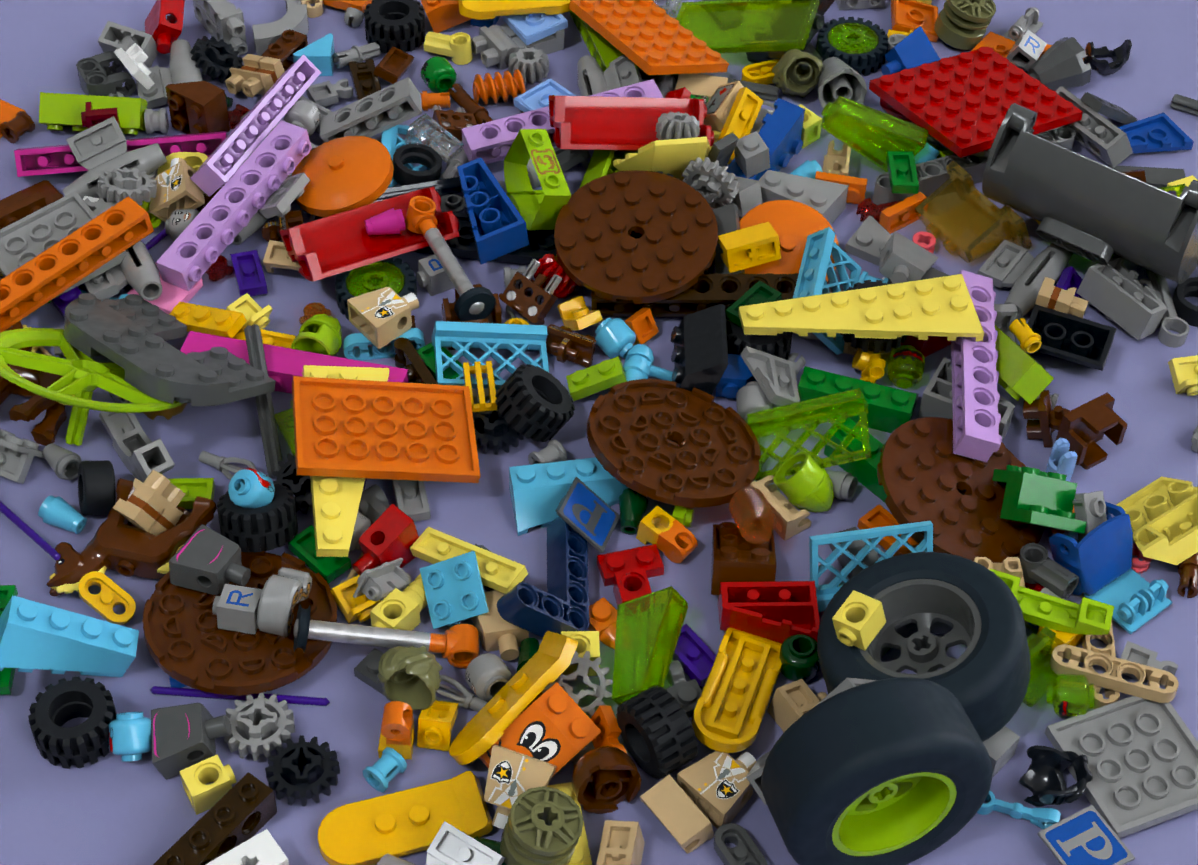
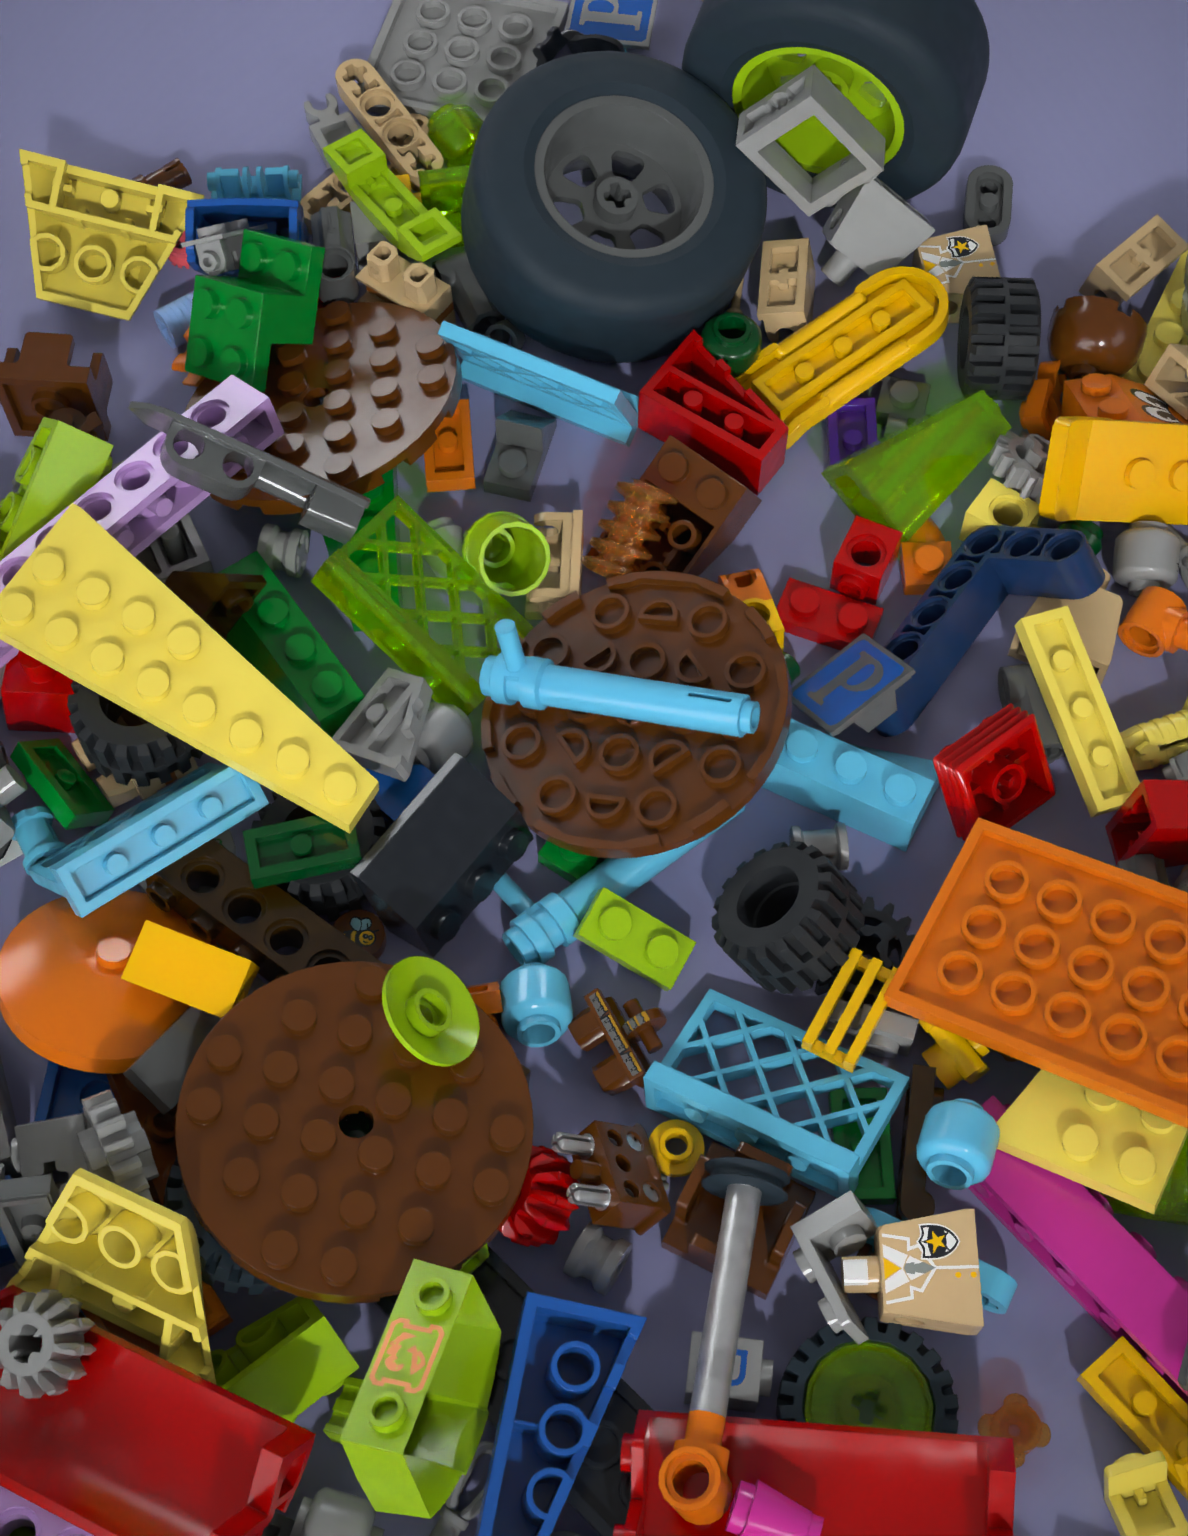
camera: 140 degrees left, 15 degrees up
lime helmet [291,314,342,356] -> none
medium azure hinge [420,551,489,629] -> none
yellow bracket [557,296,603,331] -> none
tan hinge [640,774,714,854] -> none
light yellow brick [832,590,886,651] -> none
light blue hinge [1045,437,1078,482] -> none
none -> dark grey panel [128,401,371,544]
none -> dark brown slope [164,571,267,640]
none -> lime dish [382,956,480,1067]
none -> medium azure cylinder [479,619,760,738]
none -> light grey bracket [790,1190,878,1345]
none -> medium azure head [917,1098,1000,1190]
none -> red brick [933,703,1056,841]

